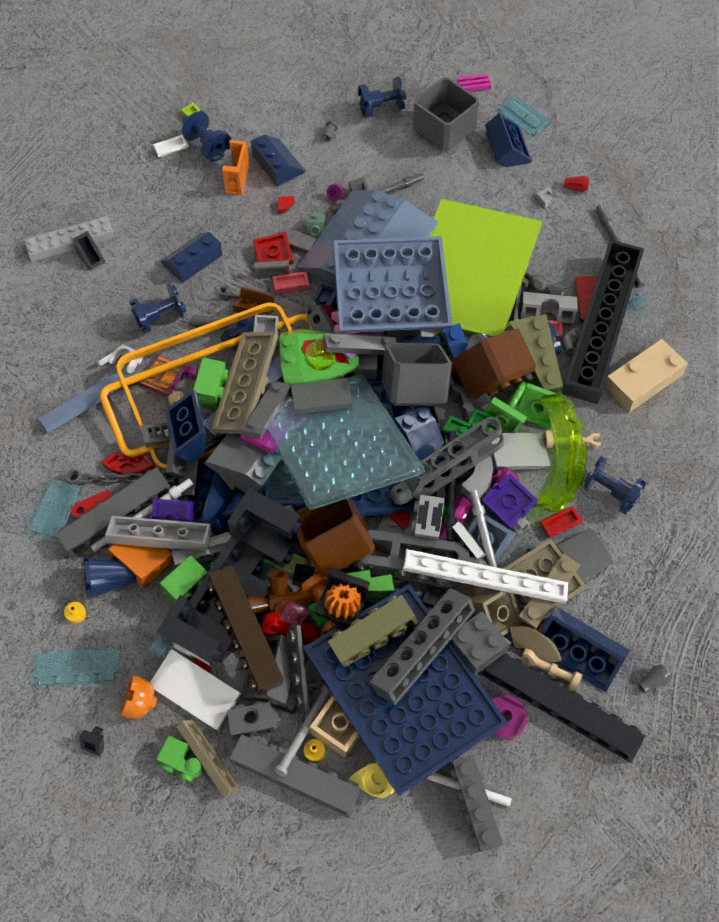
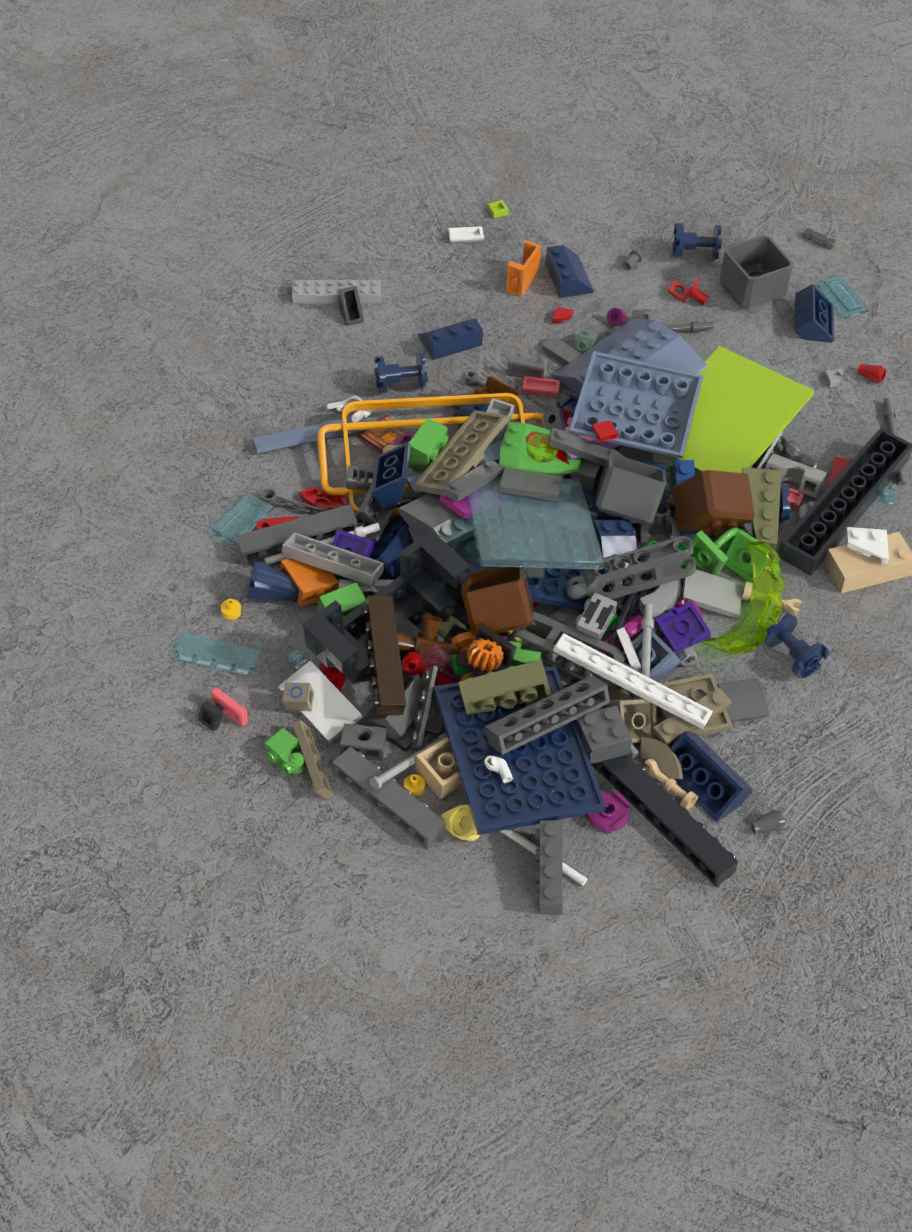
camera: 15 degrees right, 10 degrees down
orange cylinder [119,675,157,719] -> none
dark blue piece [182,110,232,162] -> none
red tile [253,232,294,265] -> none
red tile [390,512,410,530] -> none
dark pink tile [457,74,491,92] -> none
red tile [539,506,583,538] -> none
none -> coral tile [211,687,248,726]
none -> dark tan brick [280,683,314,711]
none -> white arm [484,755,513,783]
none -> red tile [592,420,618,443]
none -> red bracket [668,278,710,305]
none -> dark grey axle [803,228,836,249]
none -> white wing [846,527,889,564]

